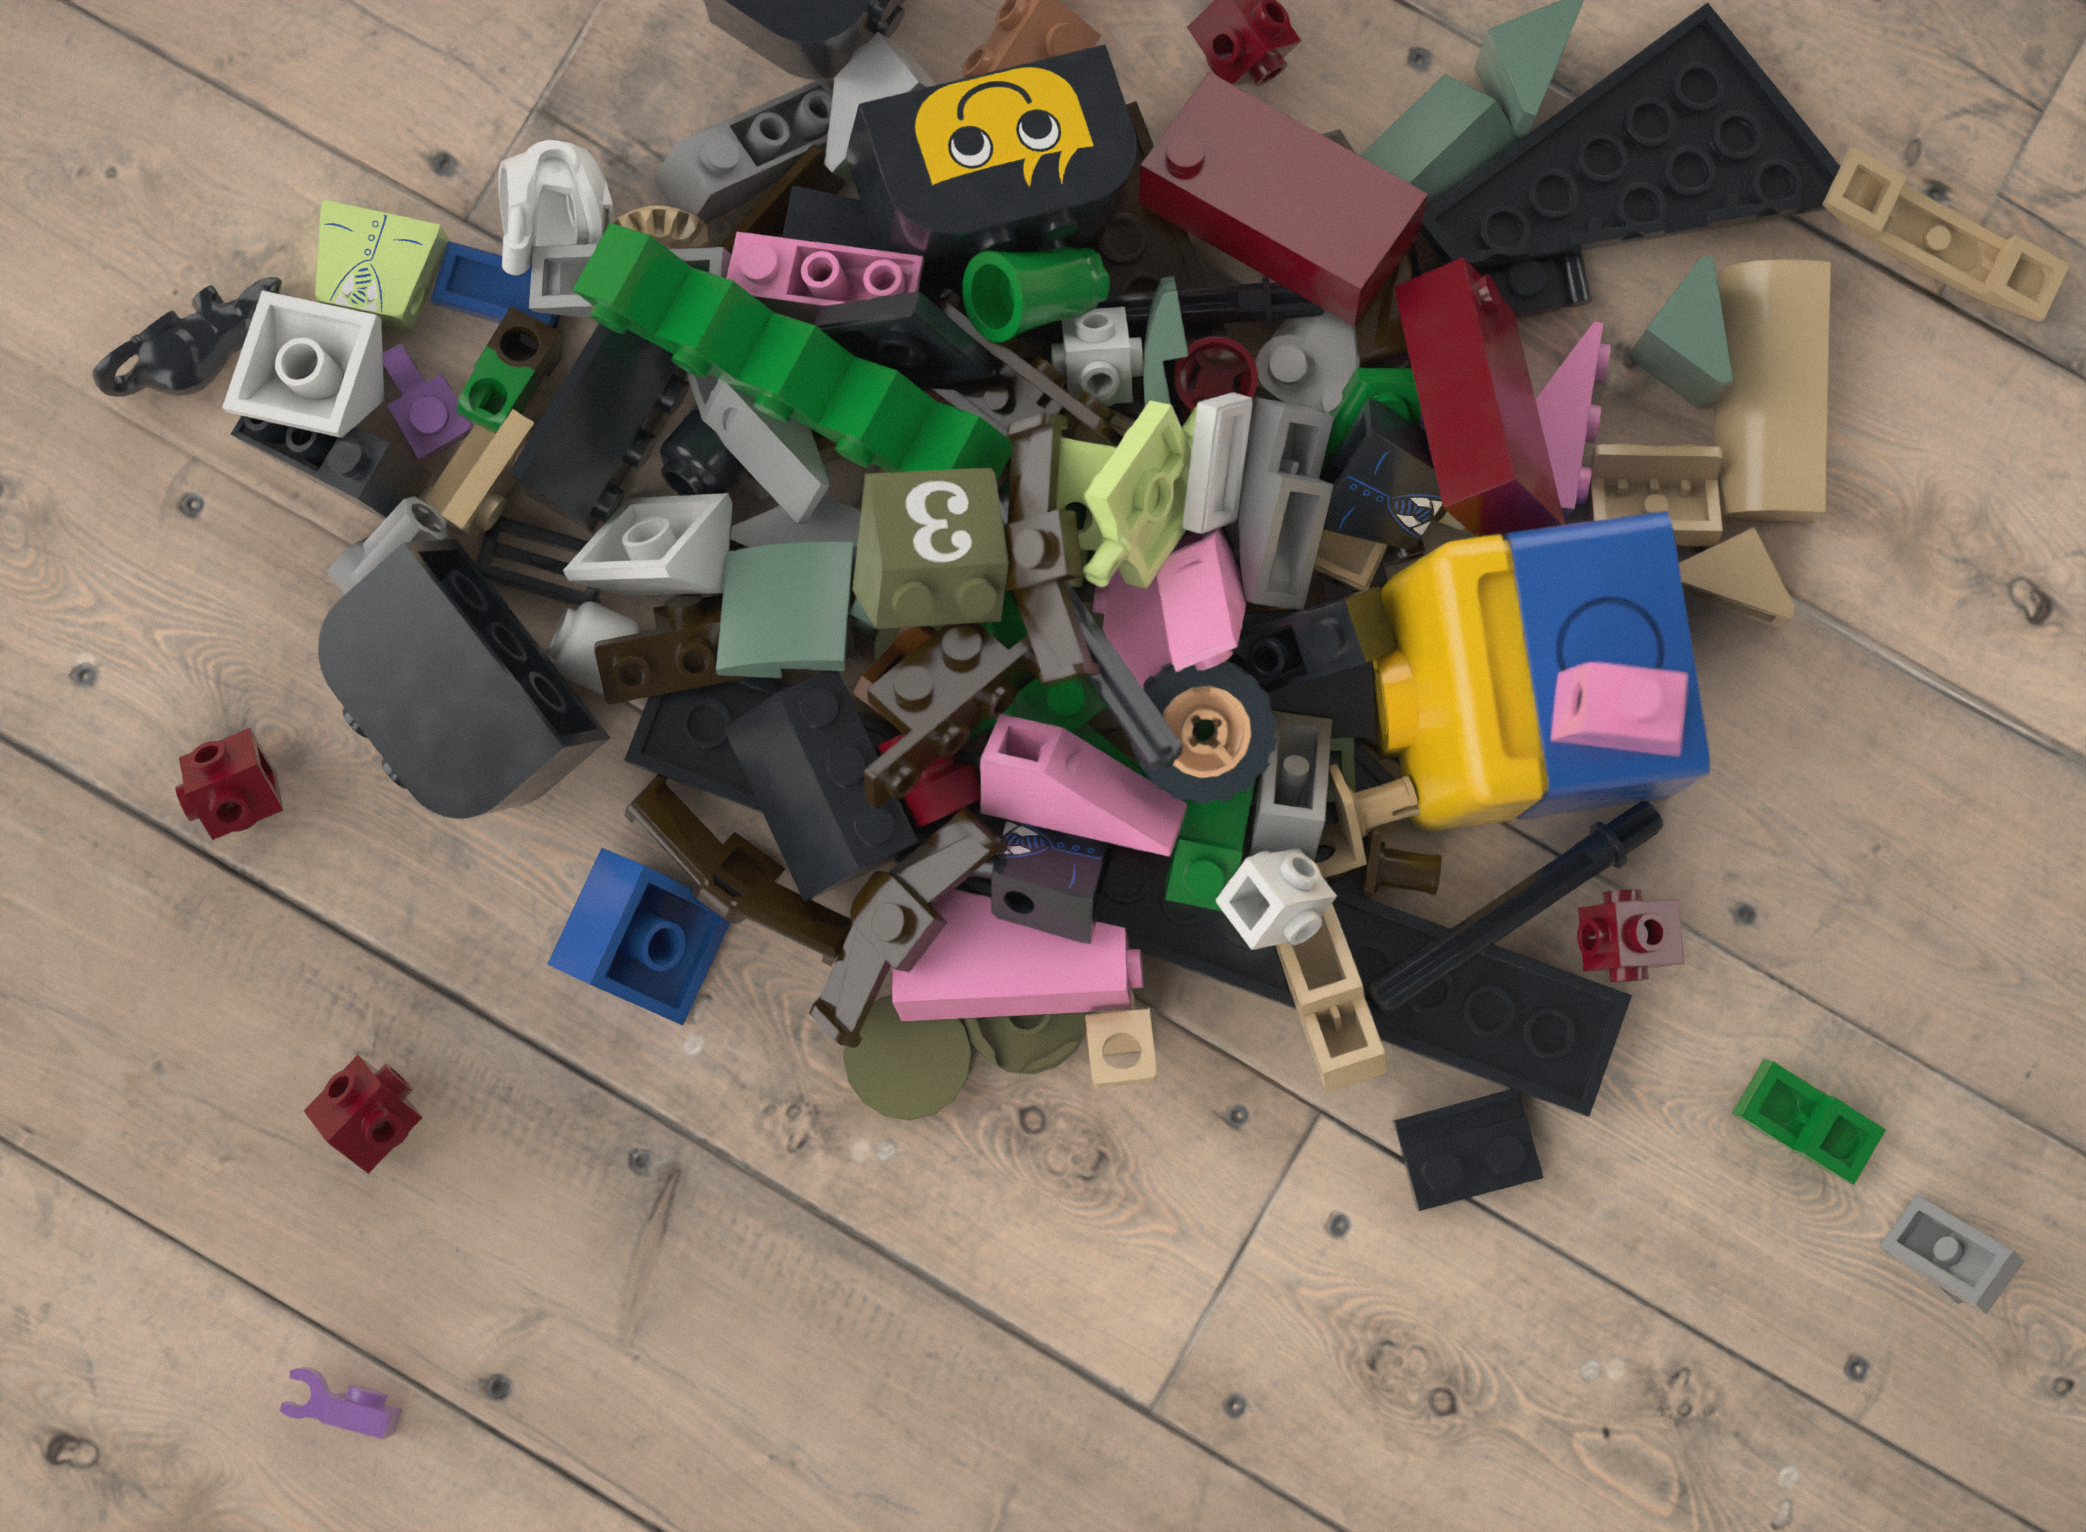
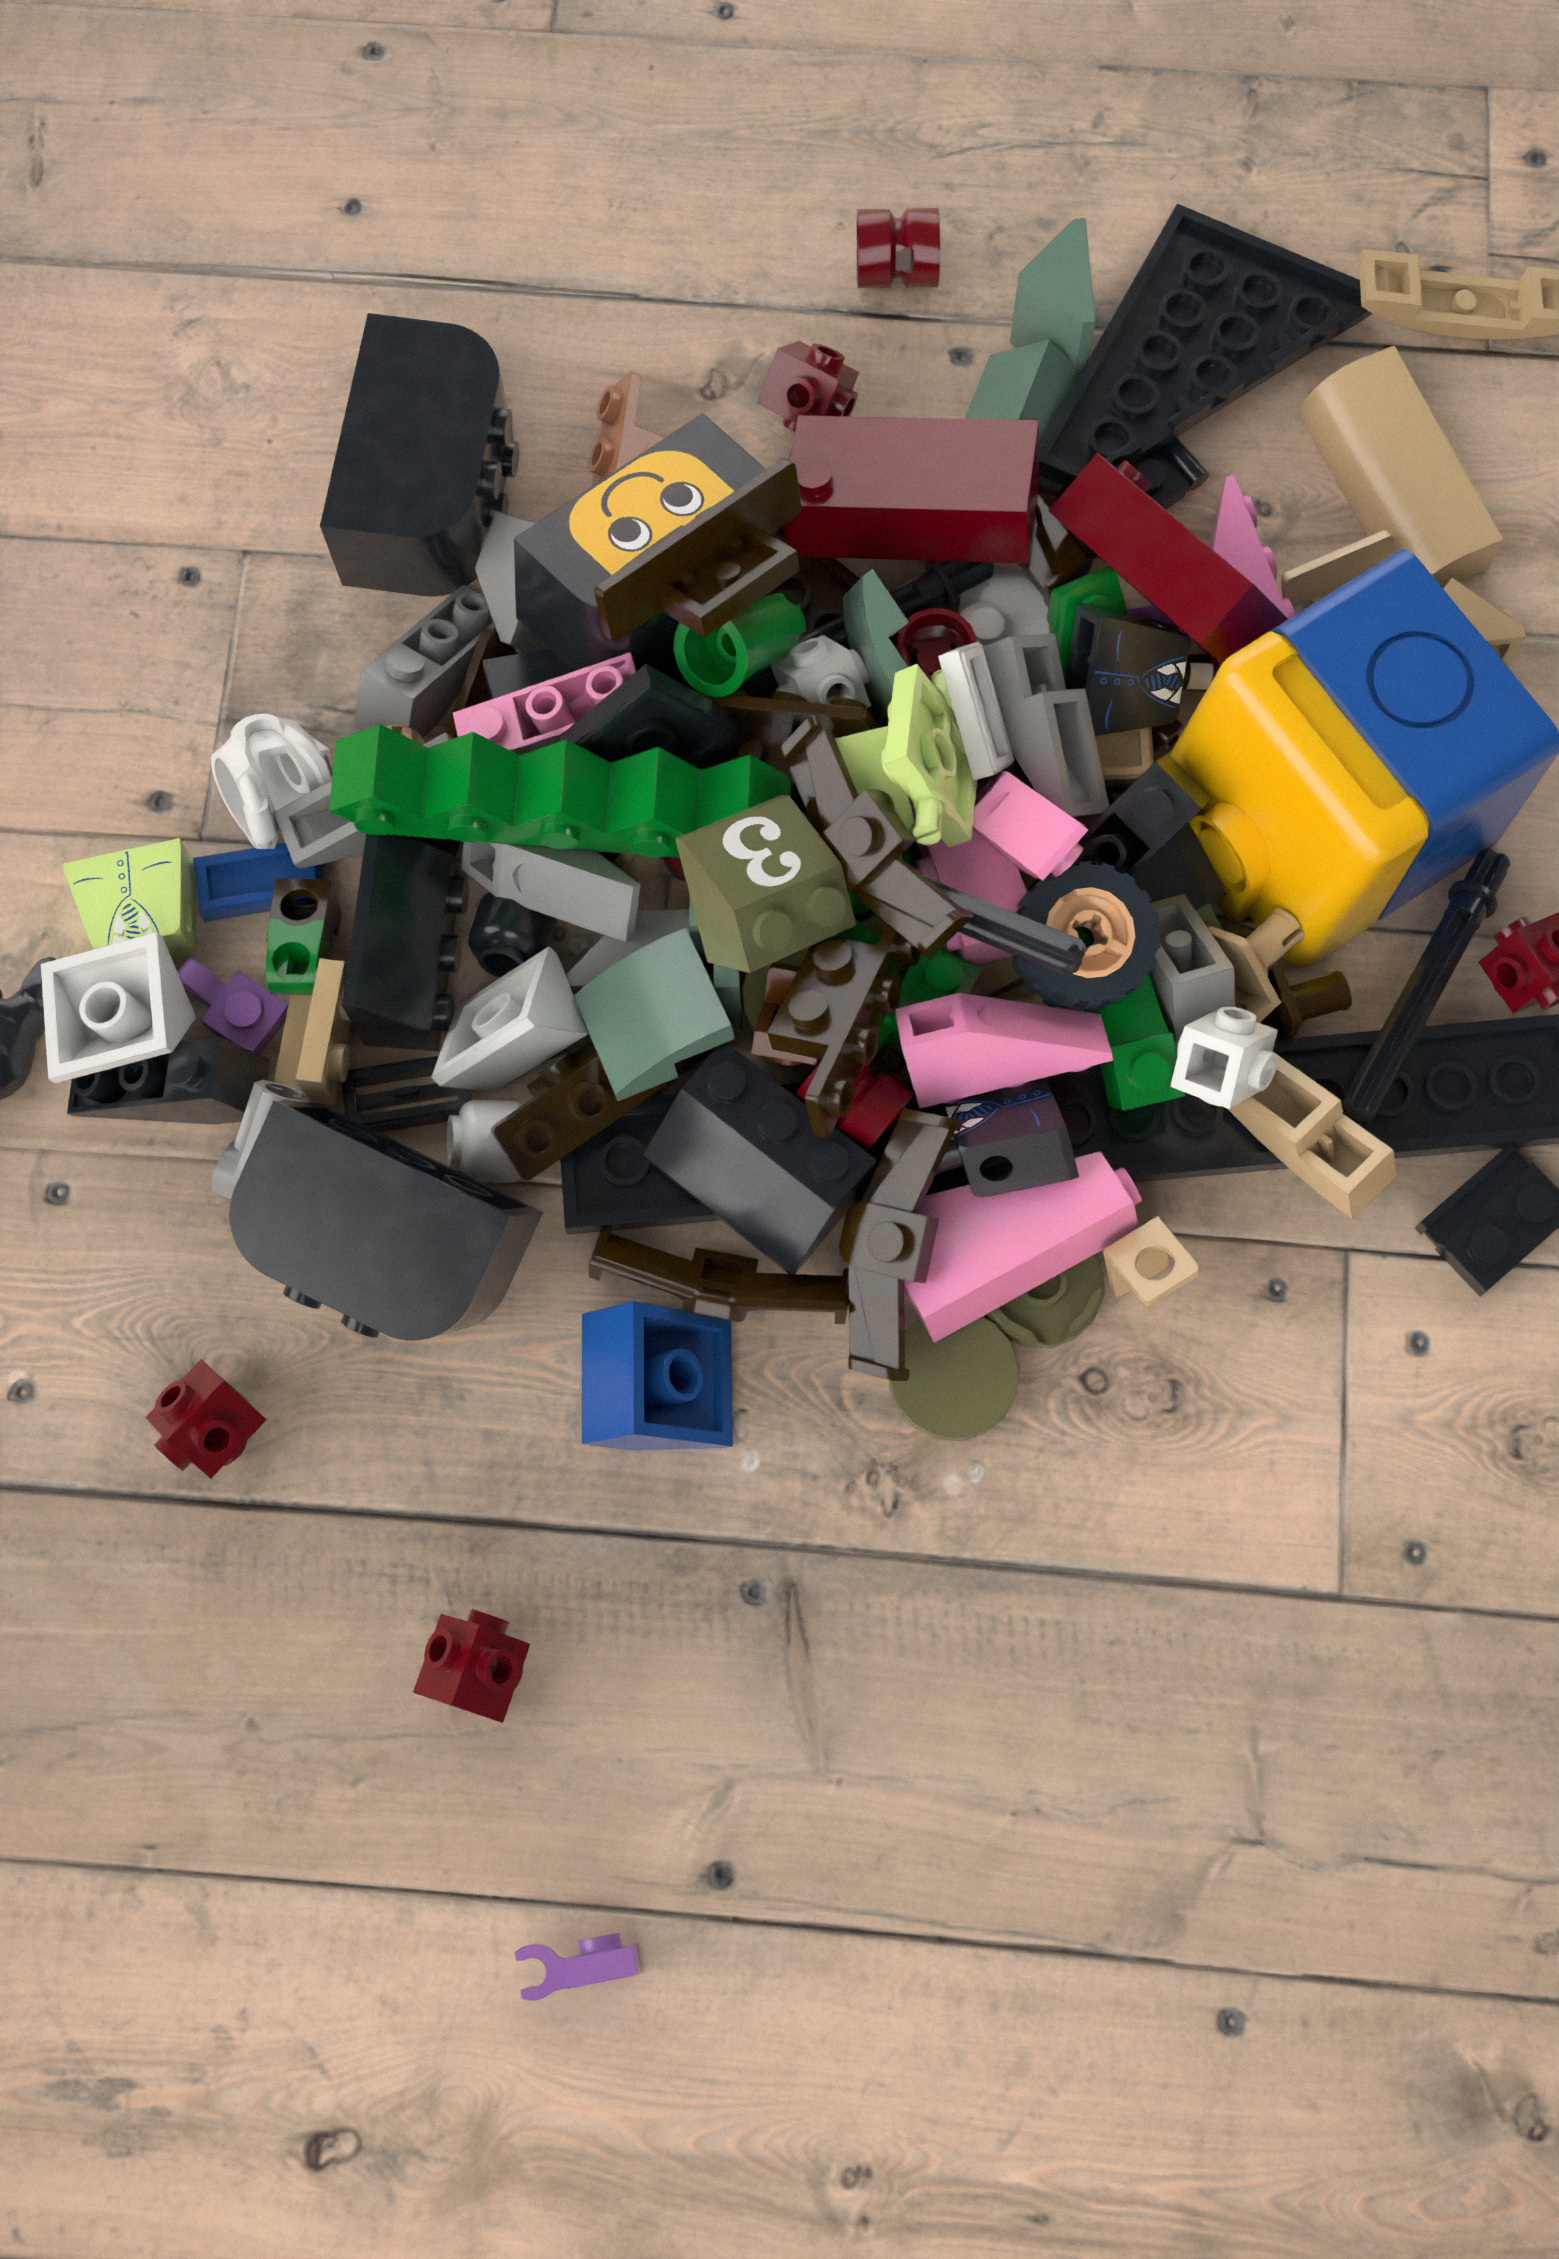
camera: 25 degrees left, 10 degrees down
bright pink torso [1550,663,1688,756] -> none
sand green slope [1627,256,1734,409] -> none
none -> dark brown bracket [594,458,802,642]

